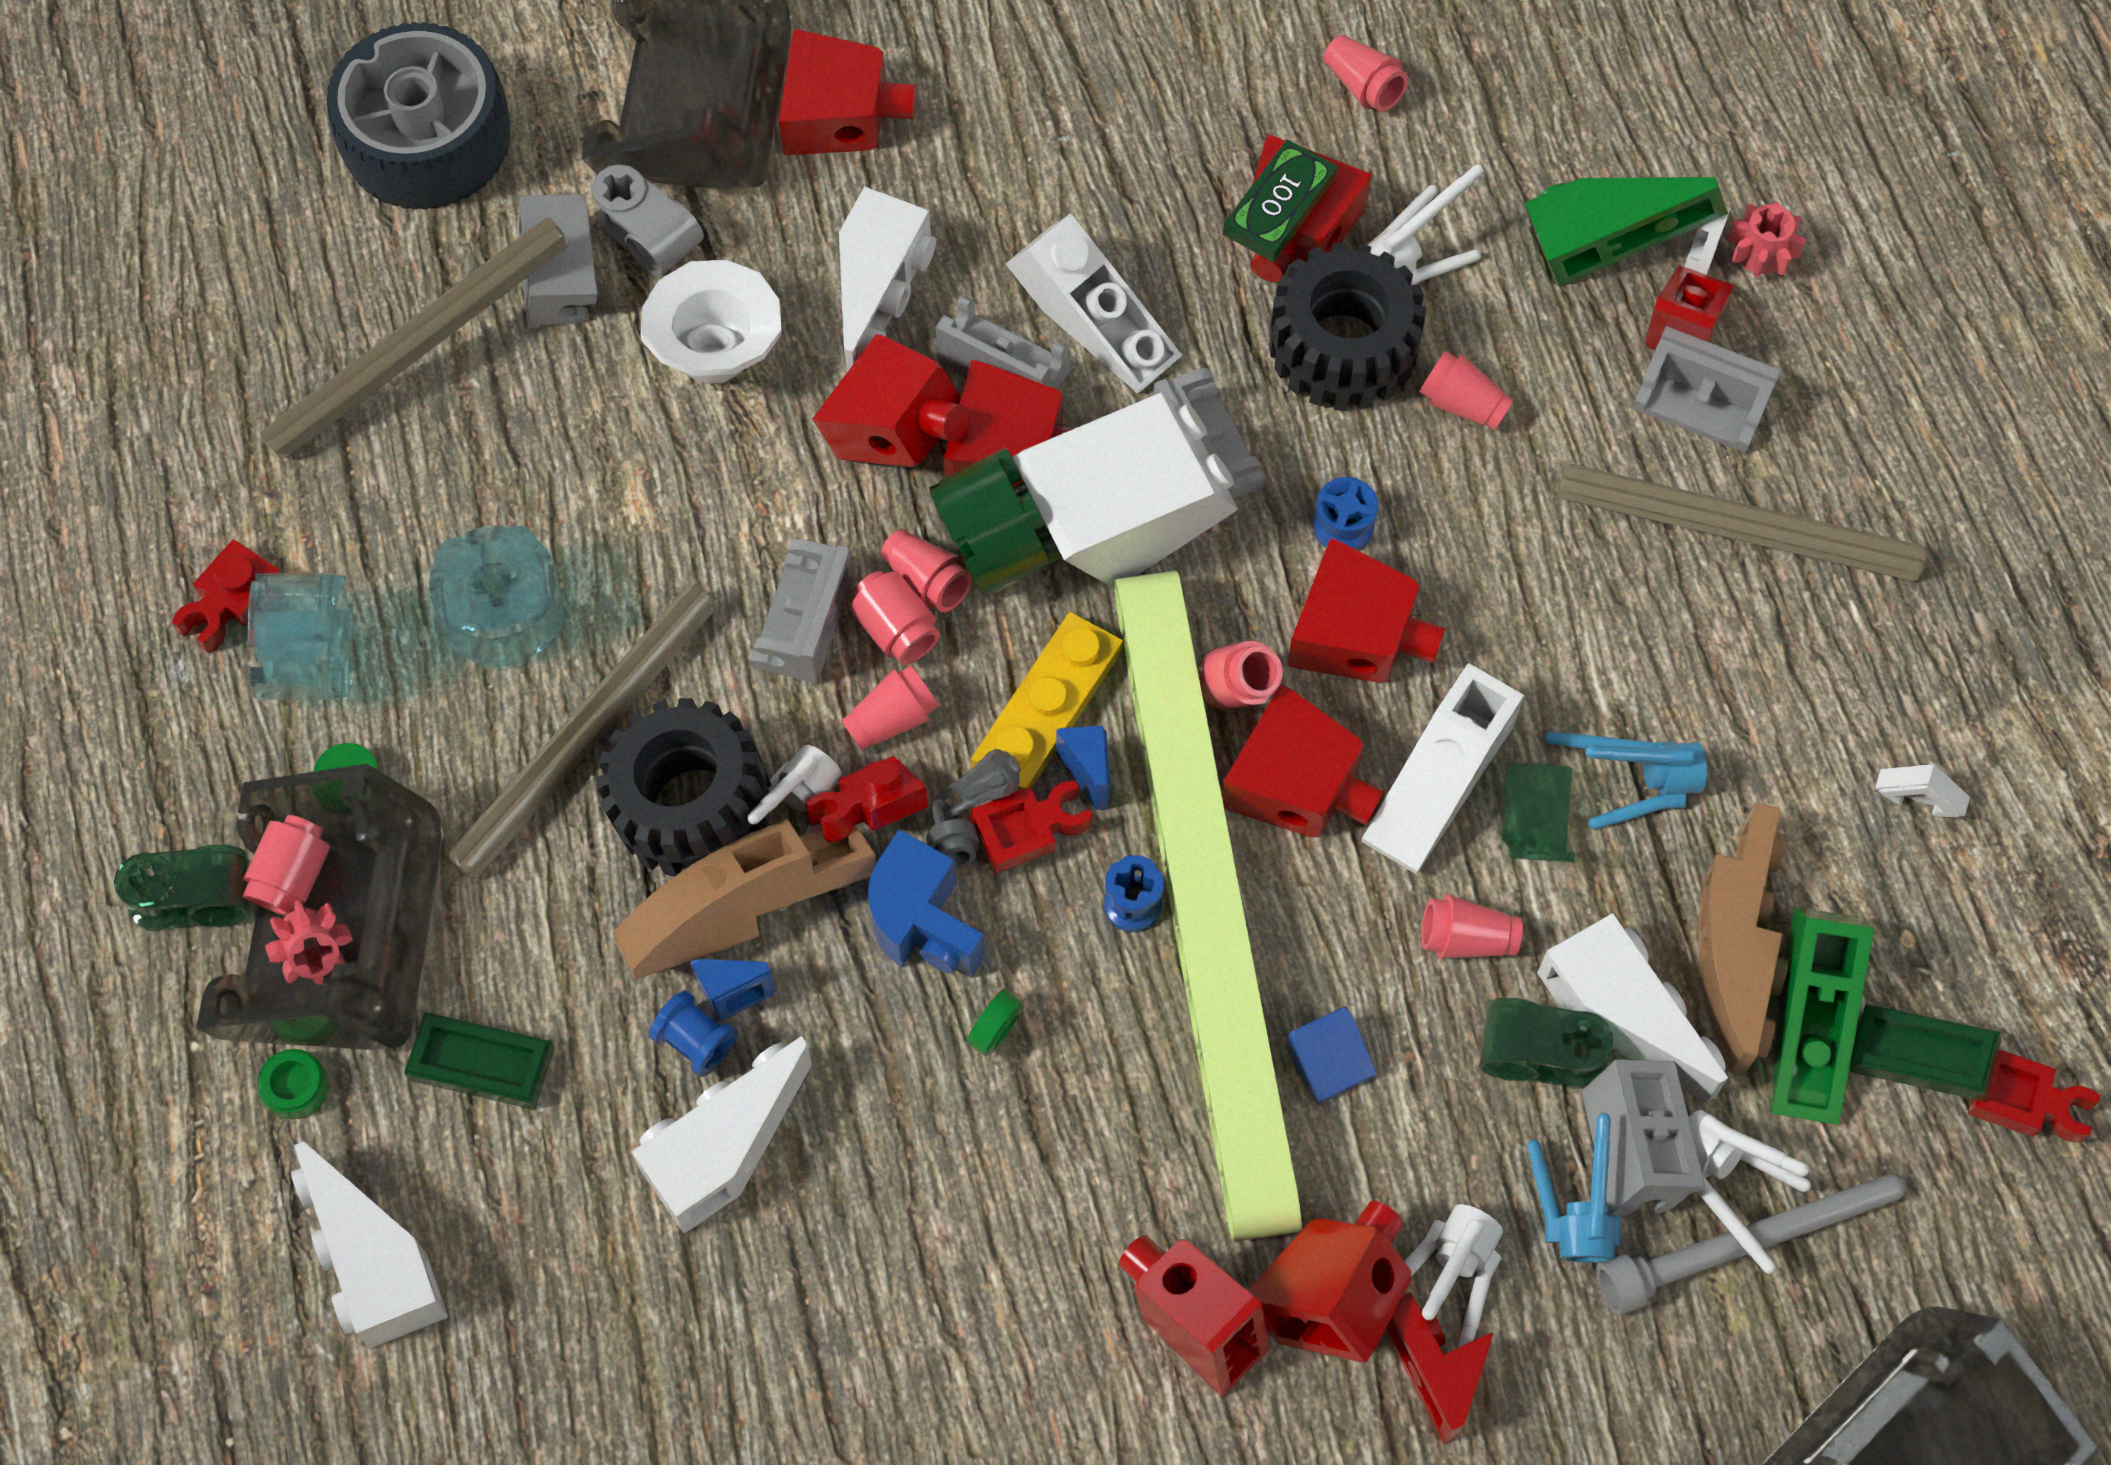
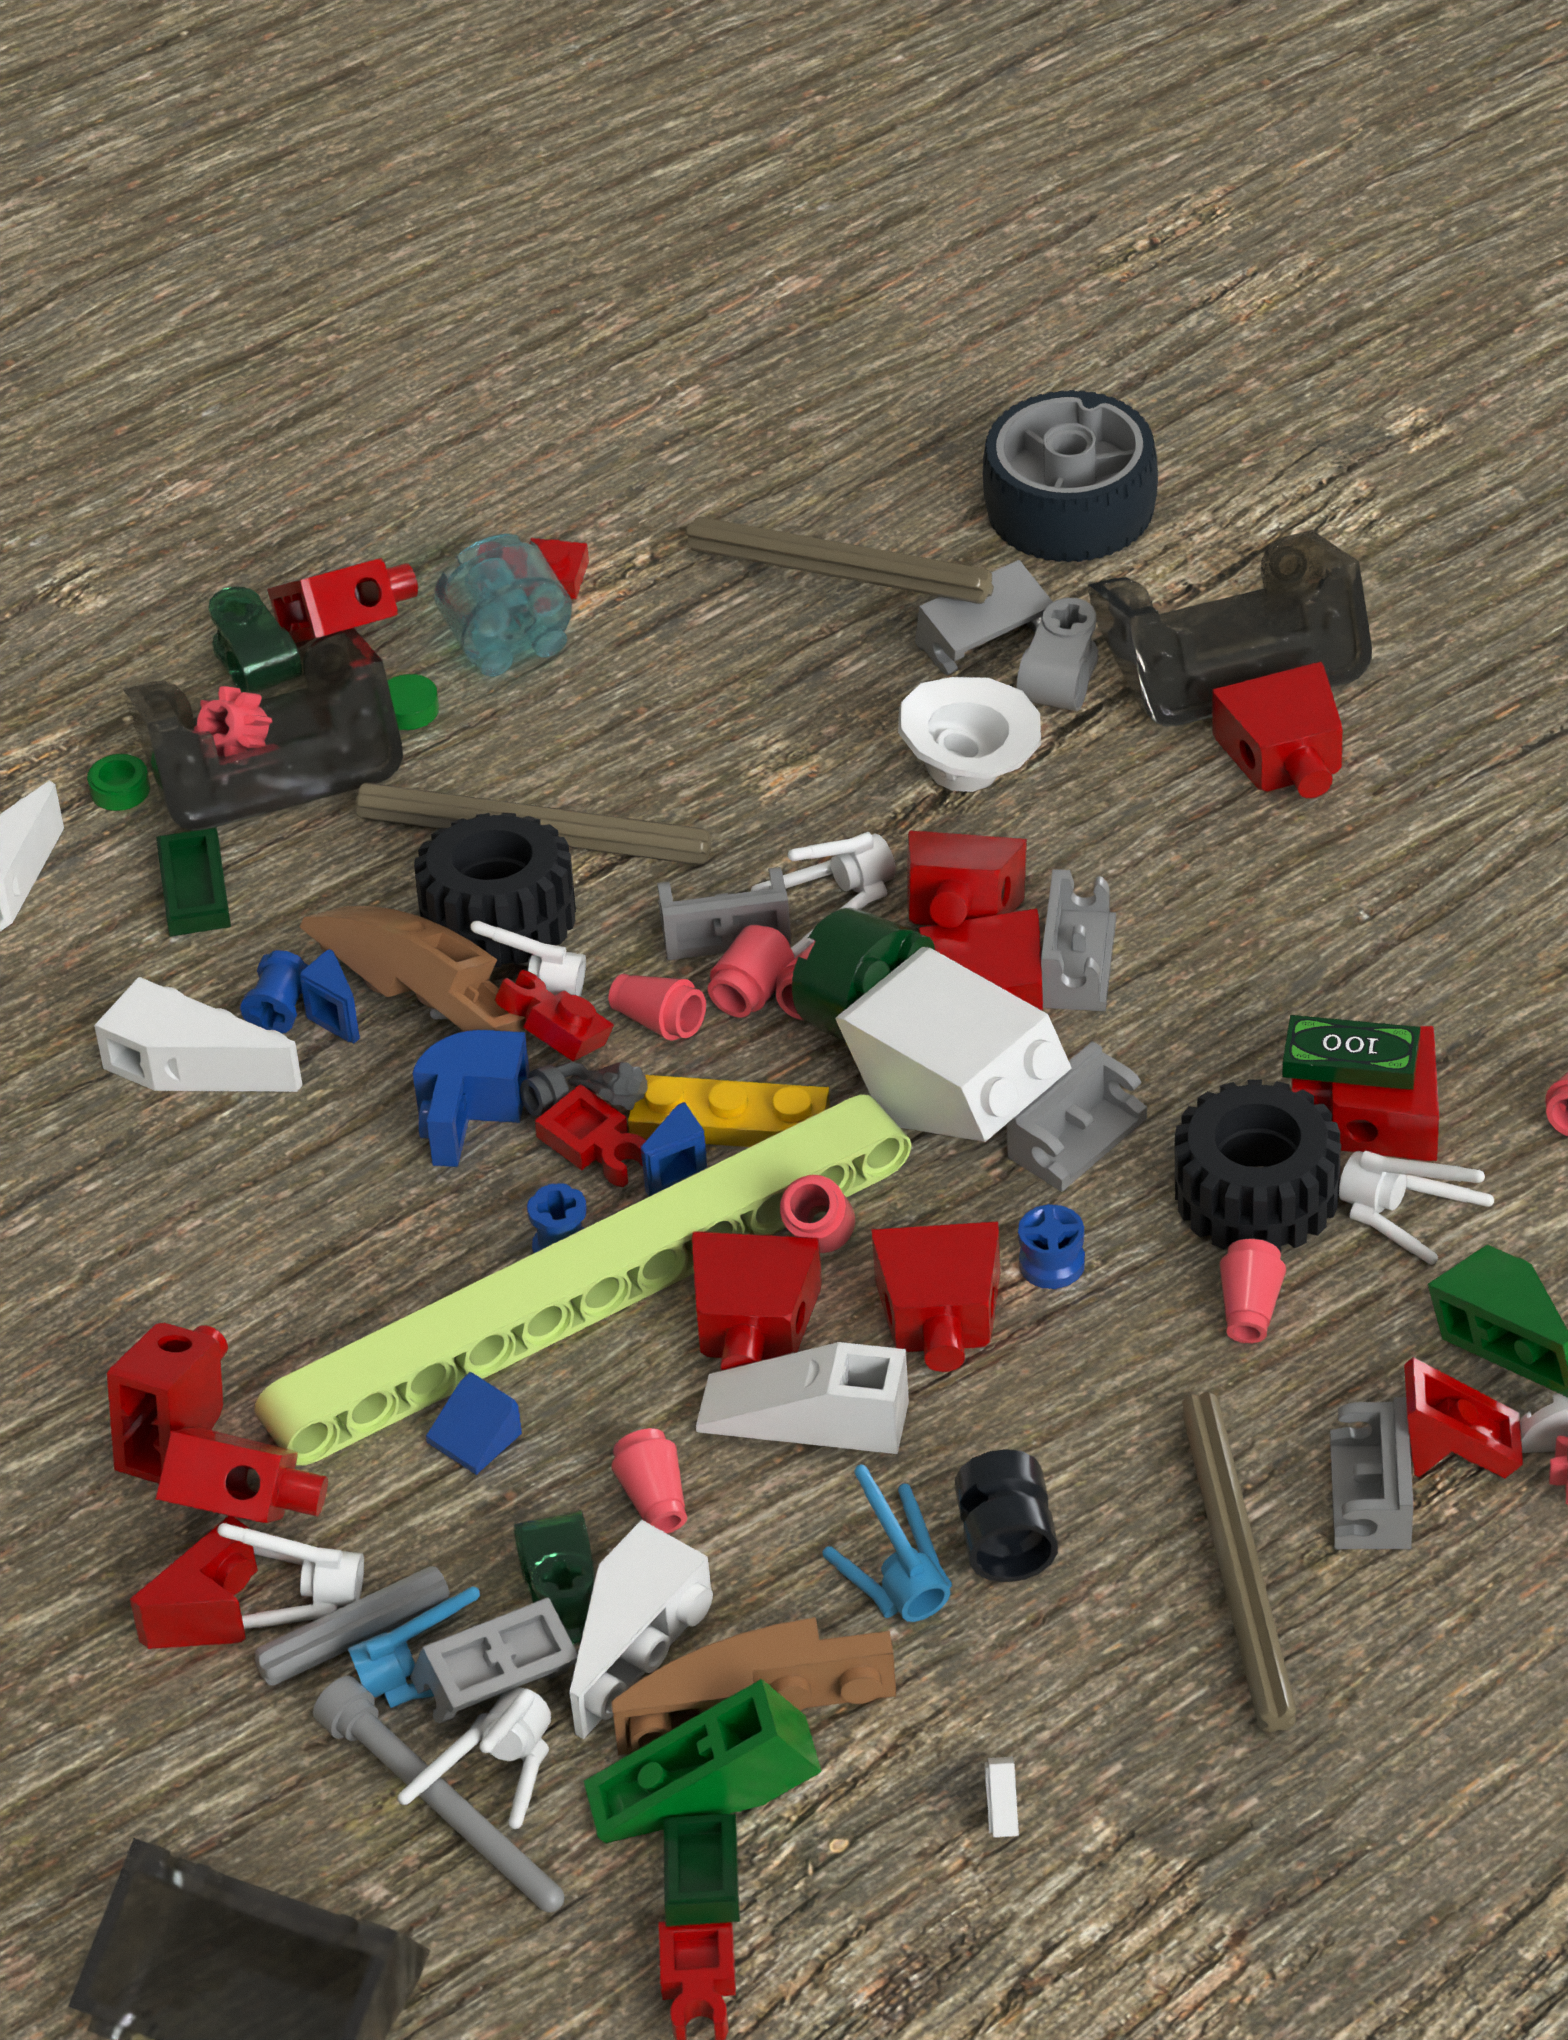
camera: 70 degrees right, 20 degrees down
coral brick [243,815,331,916] -> none
clear light blue brick [429,526,565,670] -> none
white slope [839,186,936,372] -> none
green tile [966,988,1024,1056] -> none
white slope [1006,213,1182,393] -> none
clear green bracket [1500,762,1575,862] -> none
none -> light grey axle [254,1566,450,1685]
none -> red torso [267,558,418,646]
none -> white plant [751,832,896,958]
none -> black wheel [955,1449,1058,1582]

